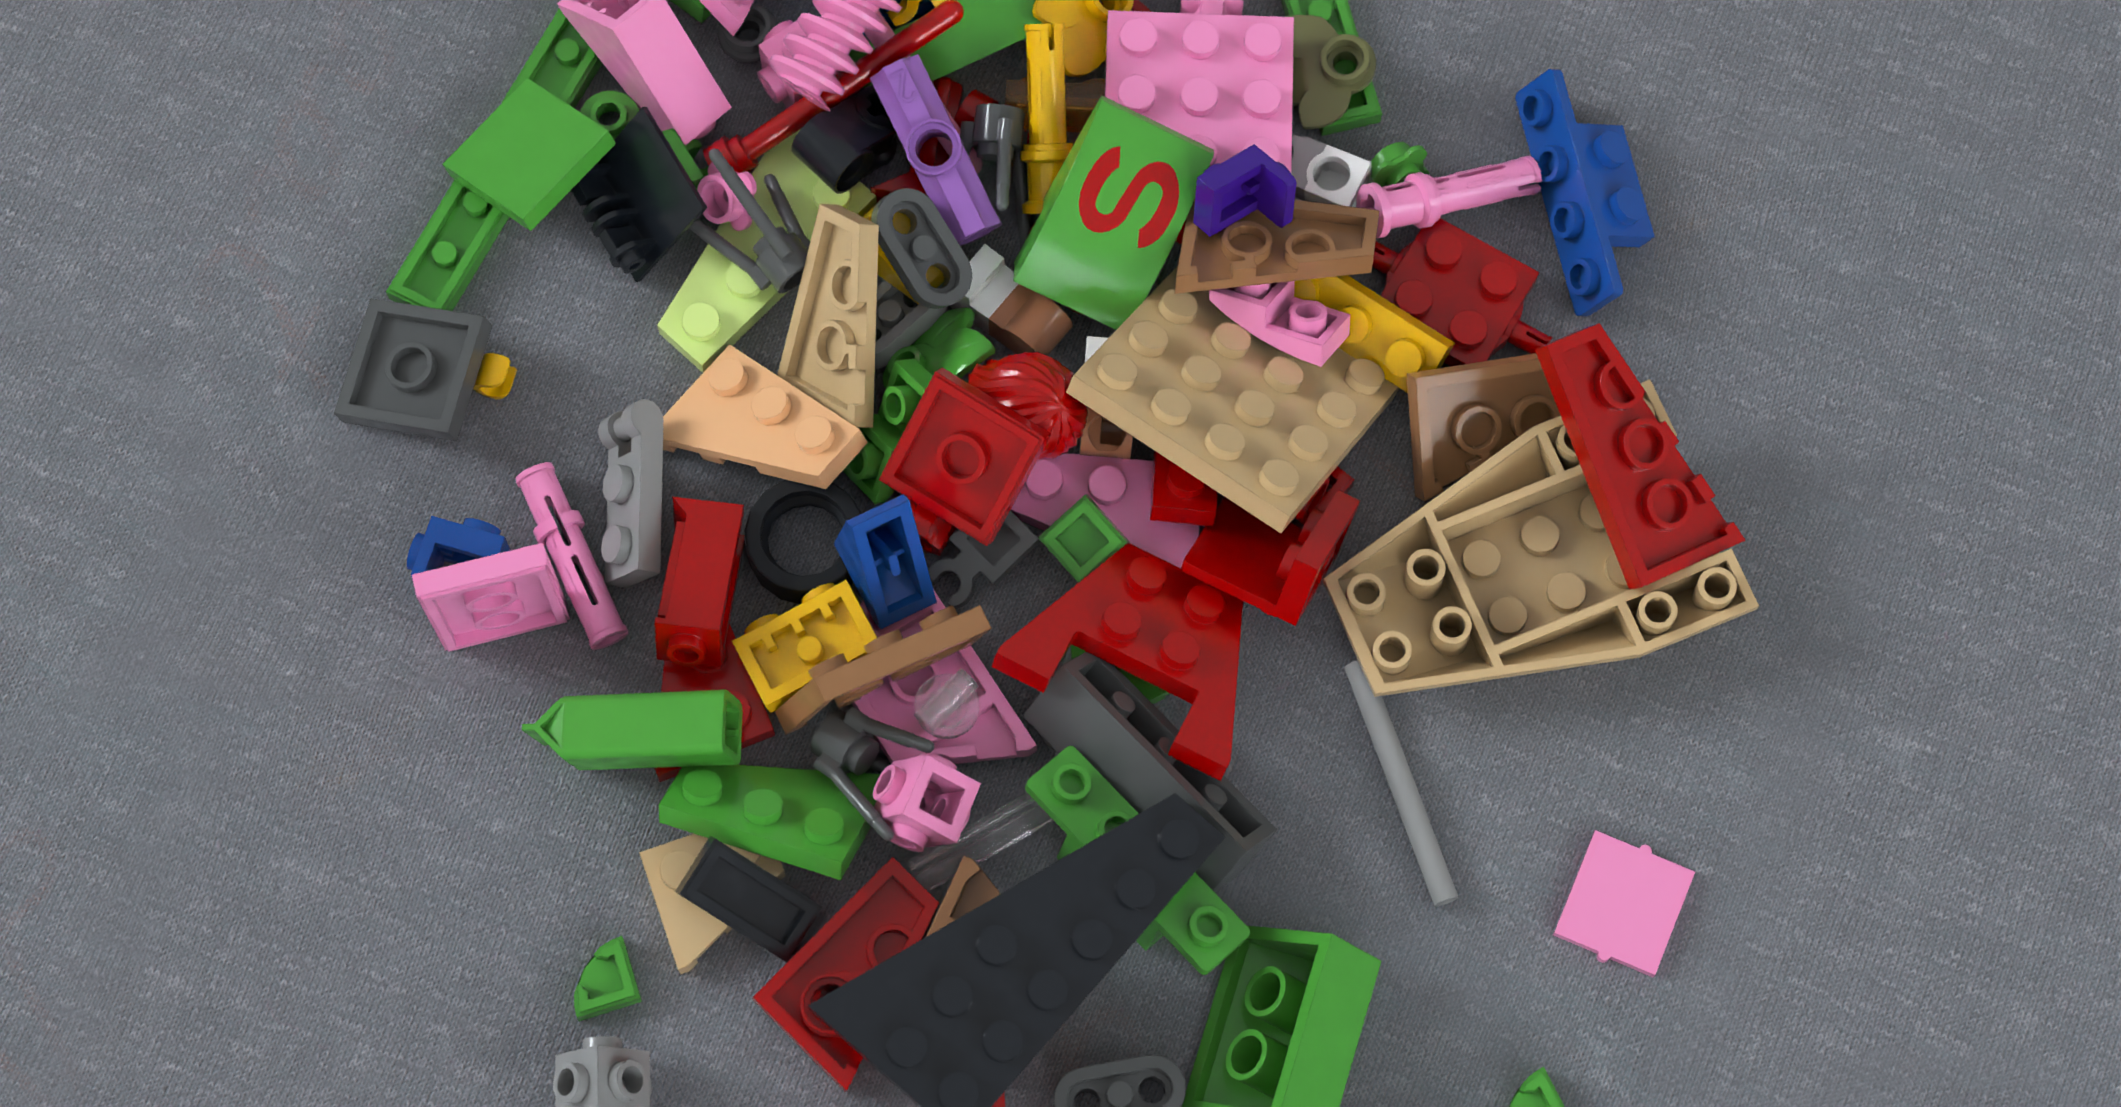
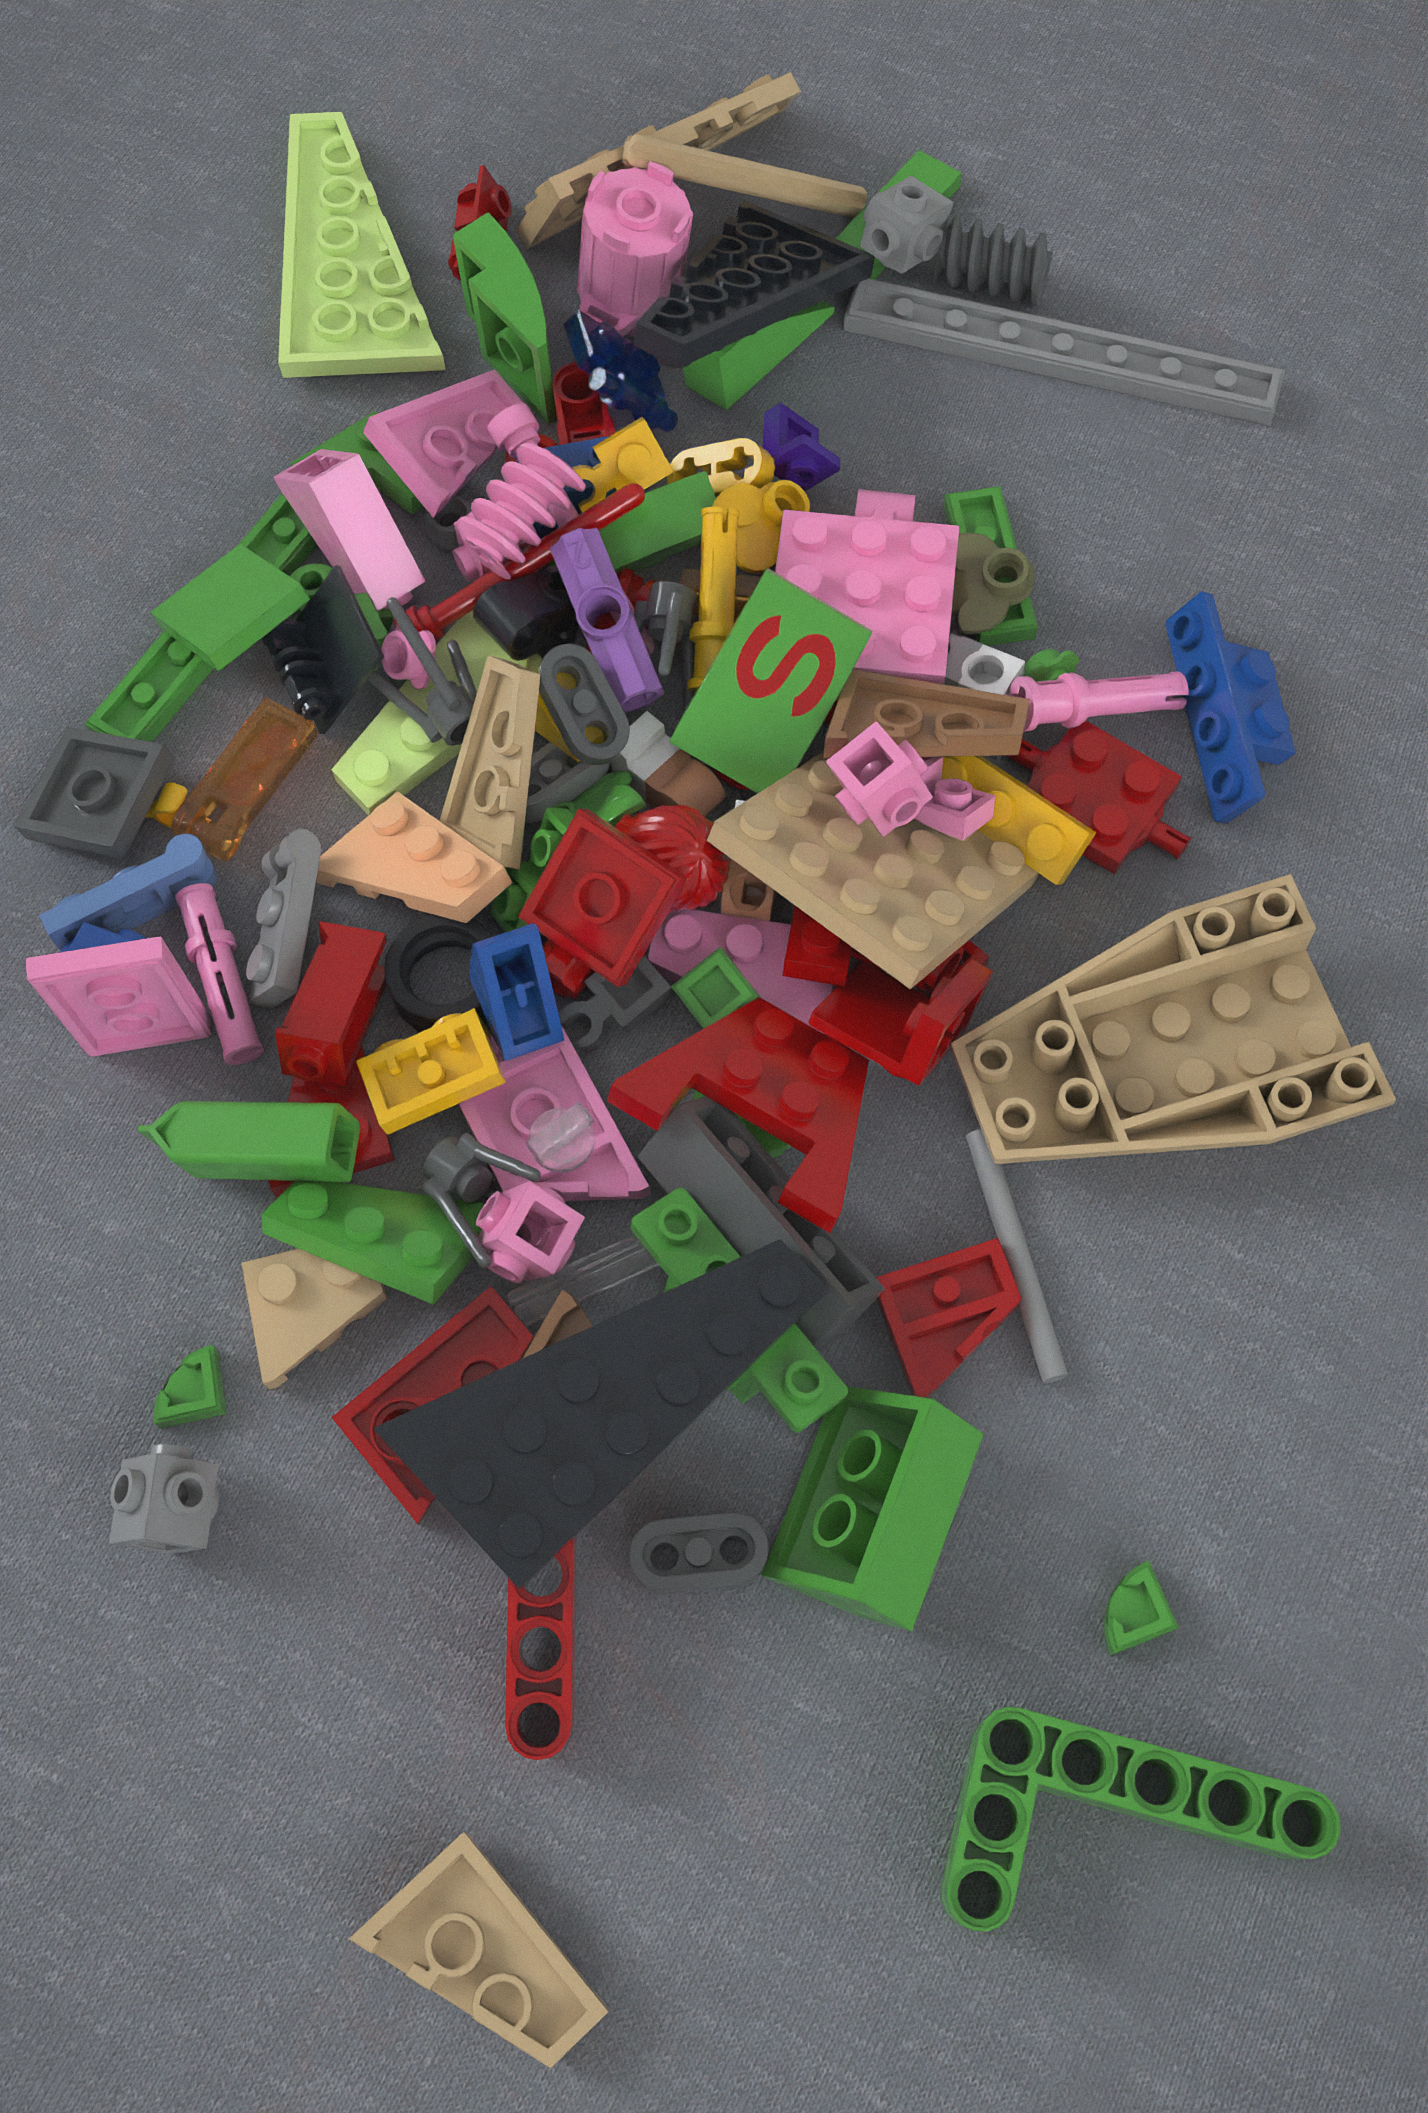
camera: 10 degrees right, 5 degrees down
black tile [675,836,822,962] -> none
medium nougat wing [775,606,992,735] -> none
dark purple bracket [1193,144,1297,237] -> none
medium nougat wing [1406,353,1560,501] -> none
red wing [1535,323,1745,590] -> none
bright pink piece [1553,830,1695,977] -> none
none -> medium blue plate [39,834,217,951]
none -> clear orange plate [171,697,318,861]
none -> bright pink brick [826,721,933,837]
none -> red wing [875,1238,1022,1398]

